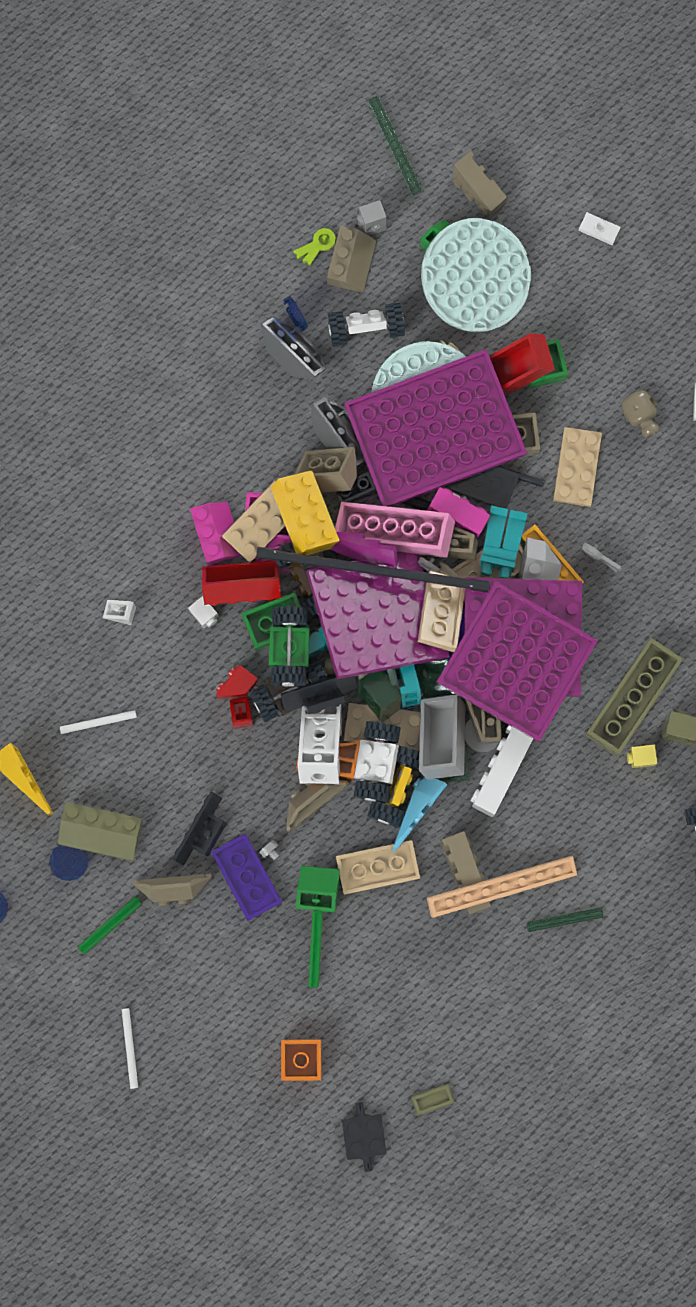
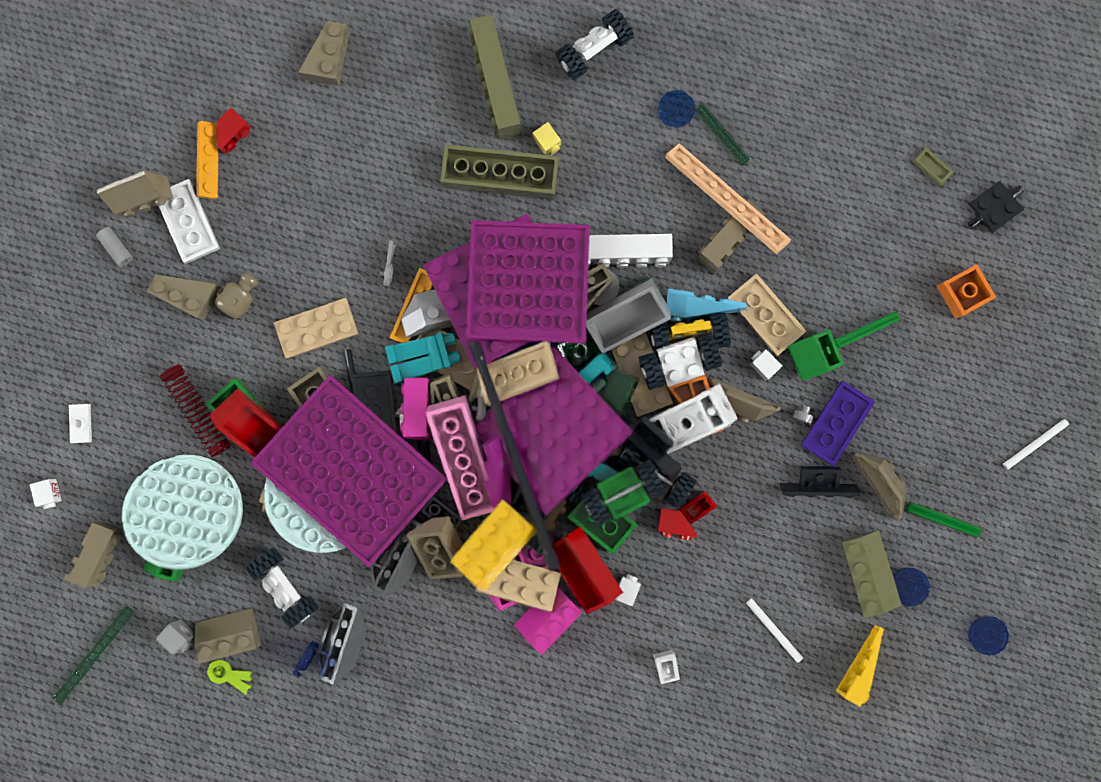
camera: 120 degrees left, 5 degrees up
none -> white brick [30,479,62,509]
none -> dark tan wedge [146,275,221,321]
none -> dark red piece [159,365,231,457]
none -> clear blue tile [658,90,696,128]
none -> white brick [750,350,782,381]

